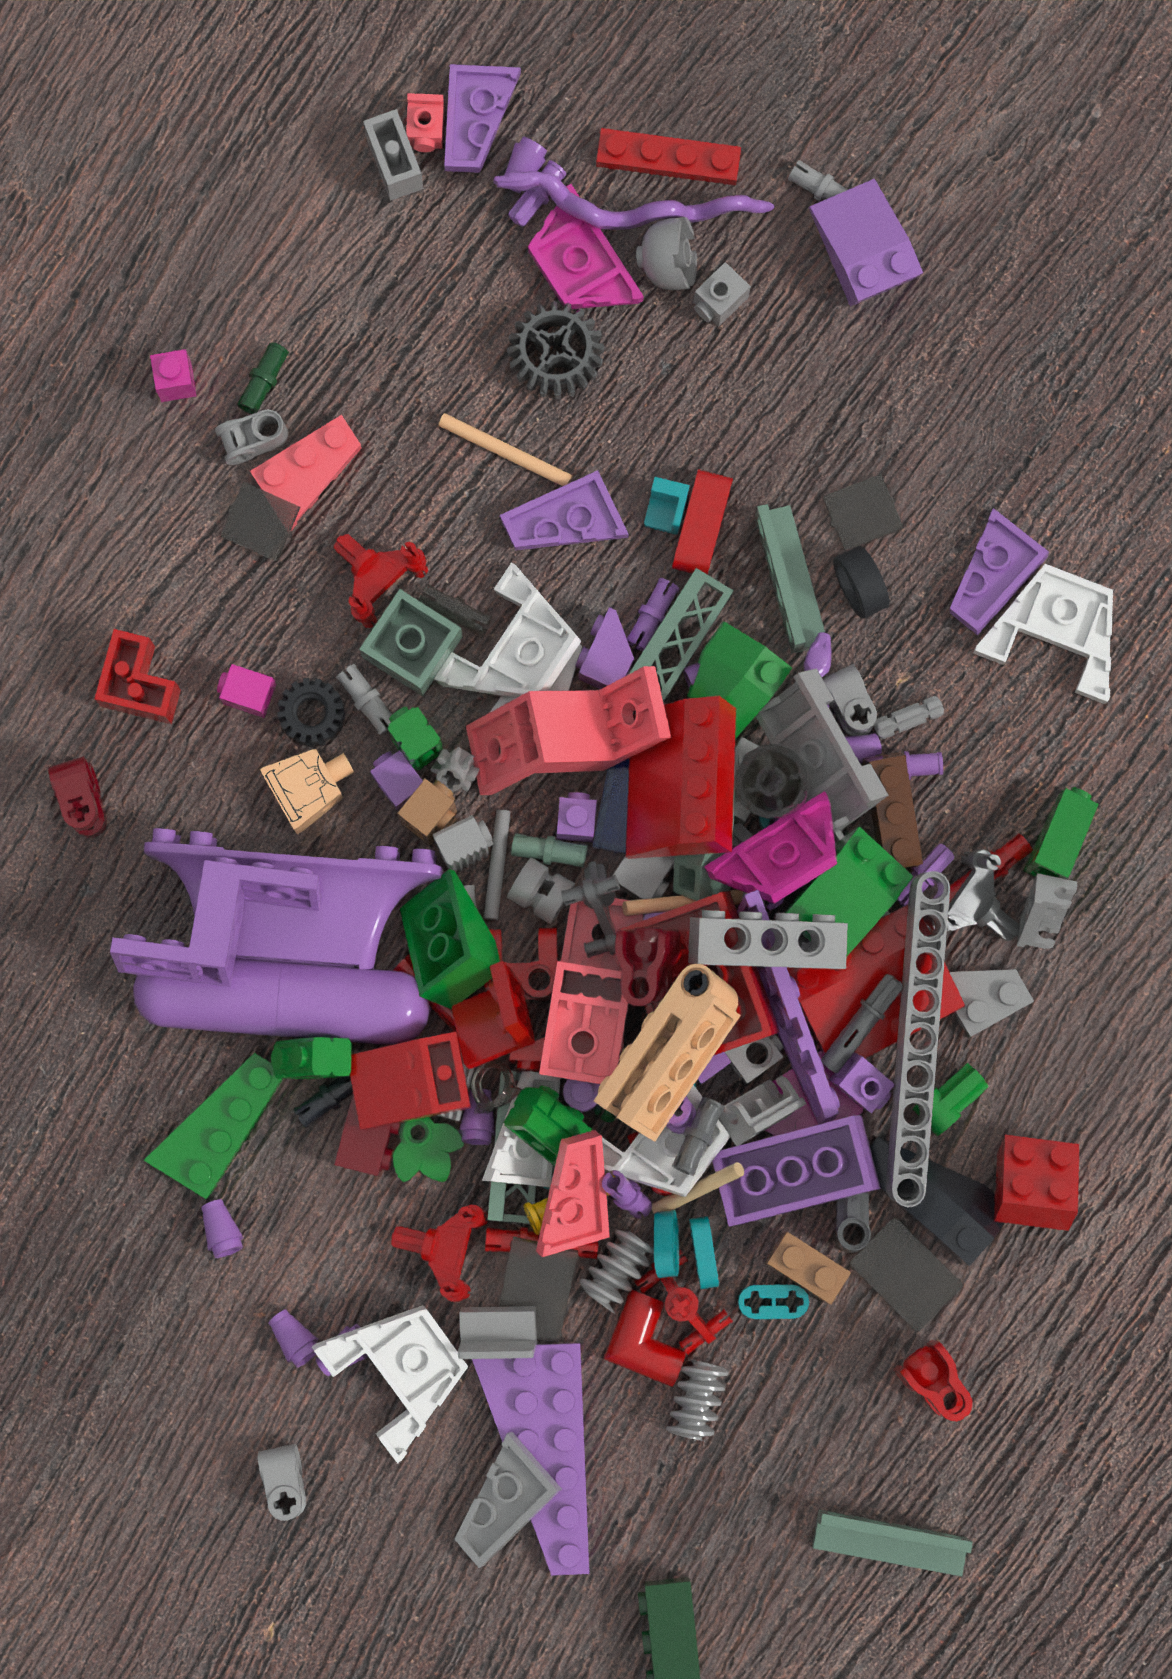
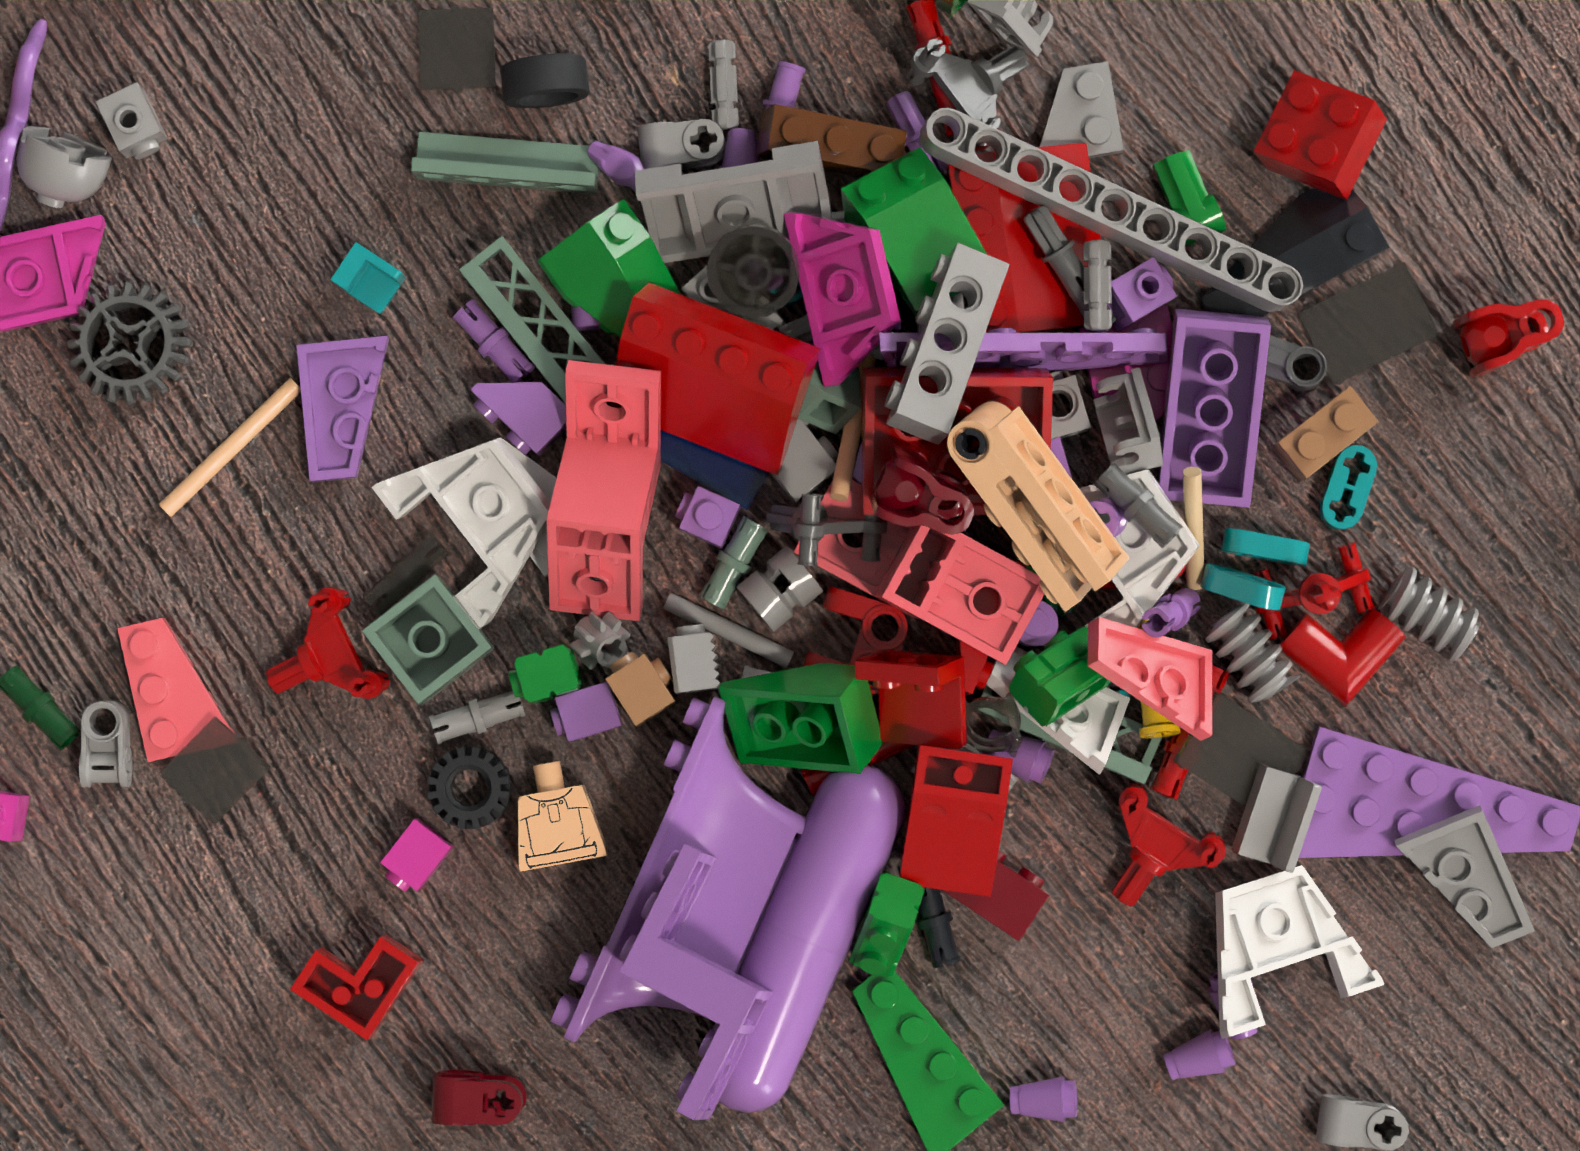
camera: 70 degrees left, 5 degrees up
green plate [393,1117,464,1182] -> none
red beam [672,469,733,575] -> none
none -> light grey axle [1084,240,1112,332]

